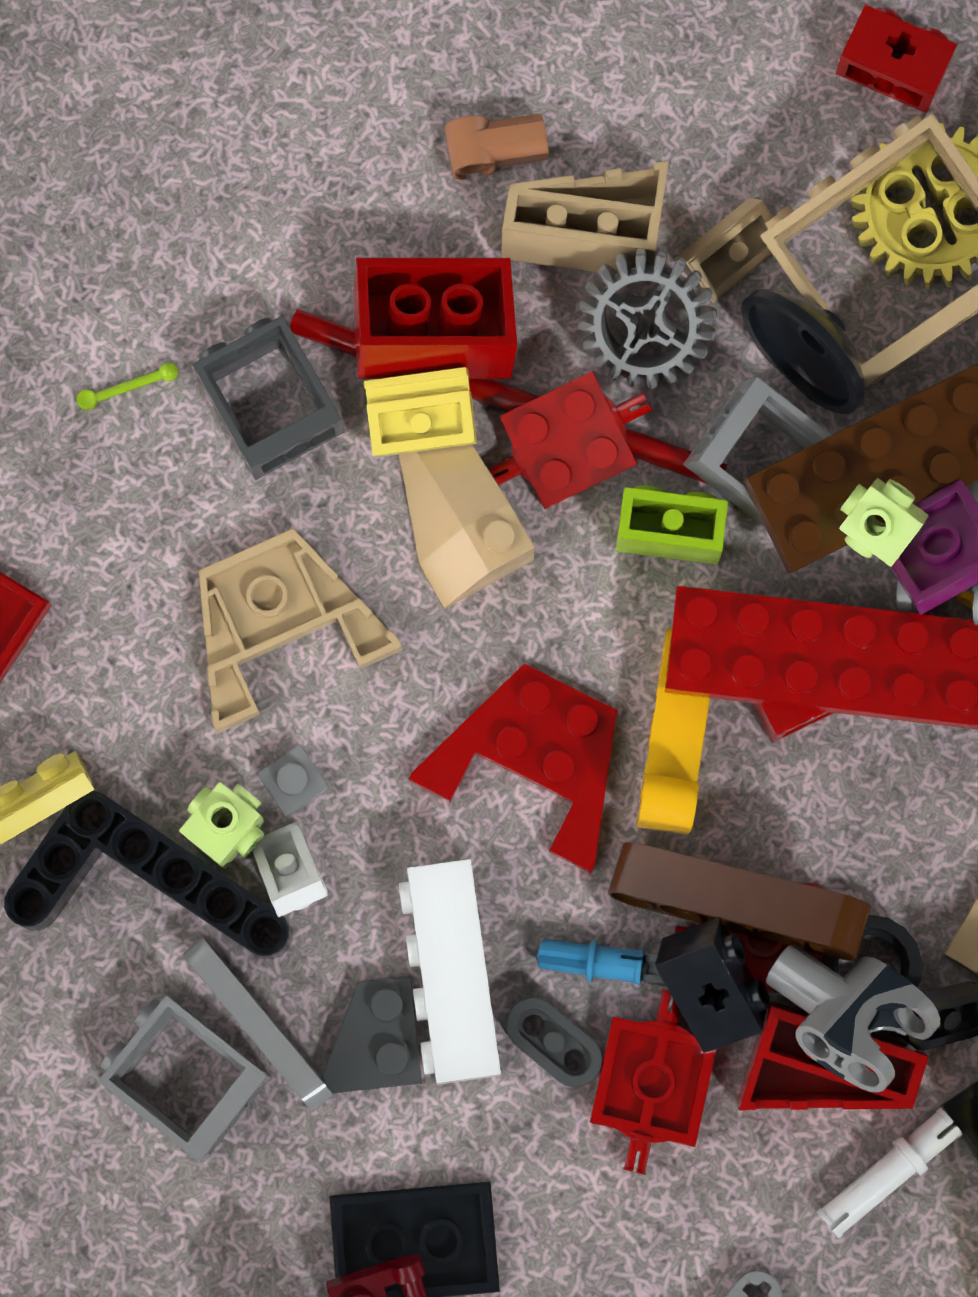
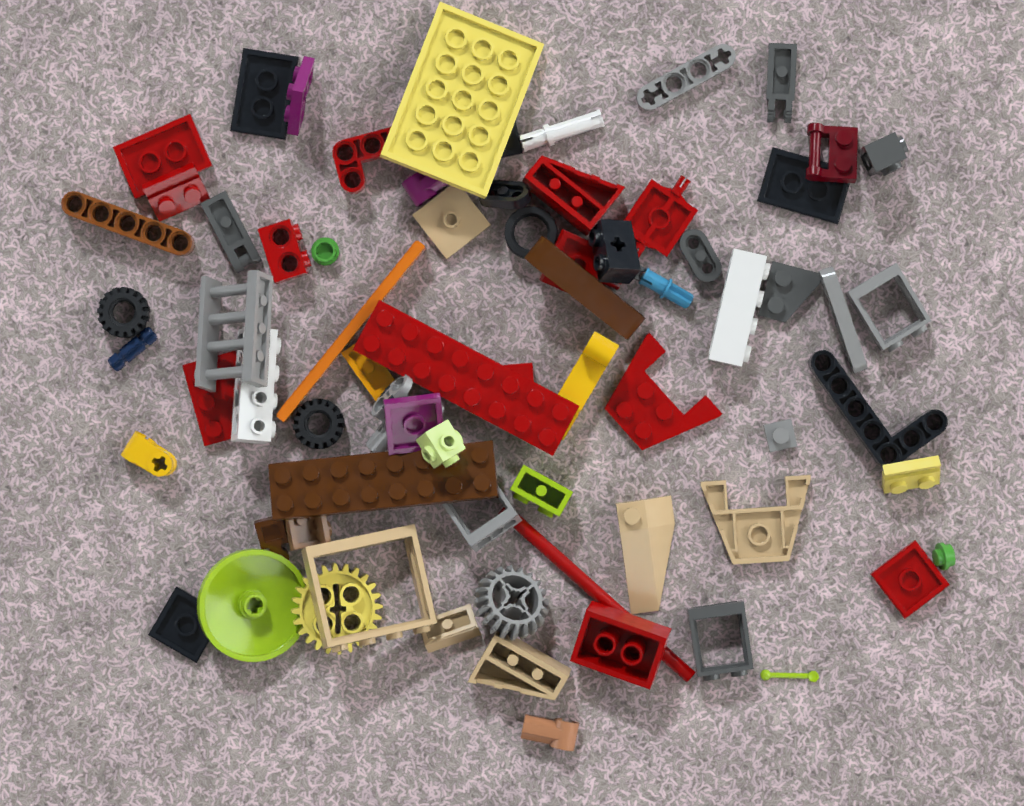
camera: 165 degrees left, 10 degrees up
yellowish green brick [179,782,265,870] -> none
white slope [253,821,328,917] -> none
light yellow plate [364,367,477,457] -> none
red plate [487,370,653,509] -> none
black dish [741,289,864,414] -> none
light grey connector [766,944,940,1093] -> none
red brick [835,4,958,113] -> none

